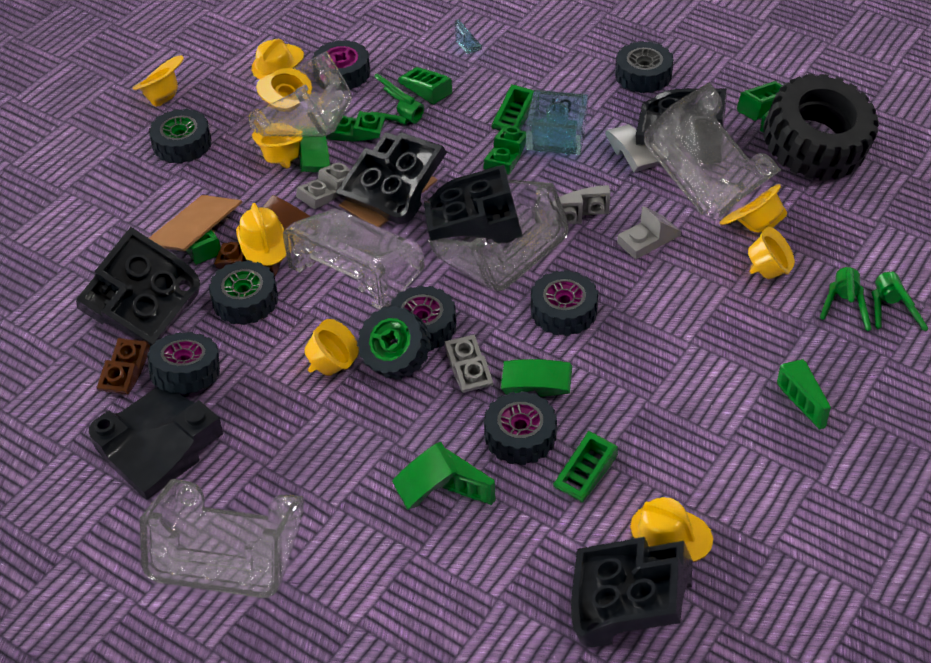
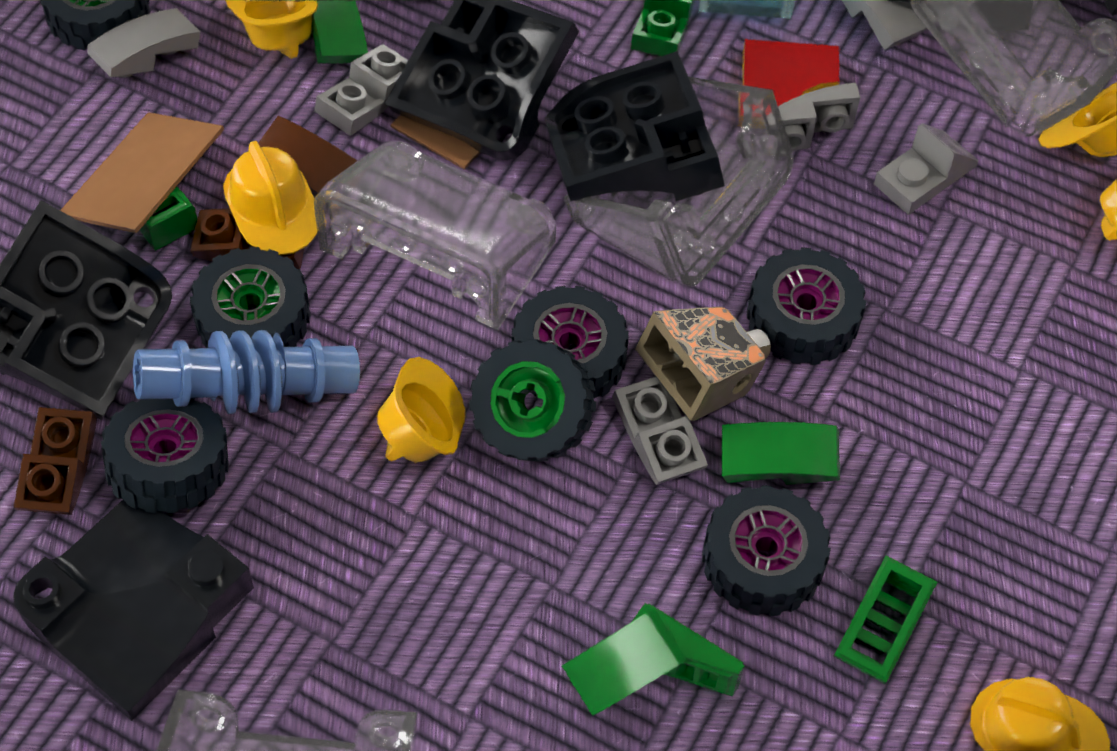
camera: 10 degrees left, 10 degrees up
none -> light grey slope [87,8,200,78]
none -> medium blue piece [133,330,360,414]
none -> dark tan torso [635,306,771,421]
none -> red tile [741,39,839,124]

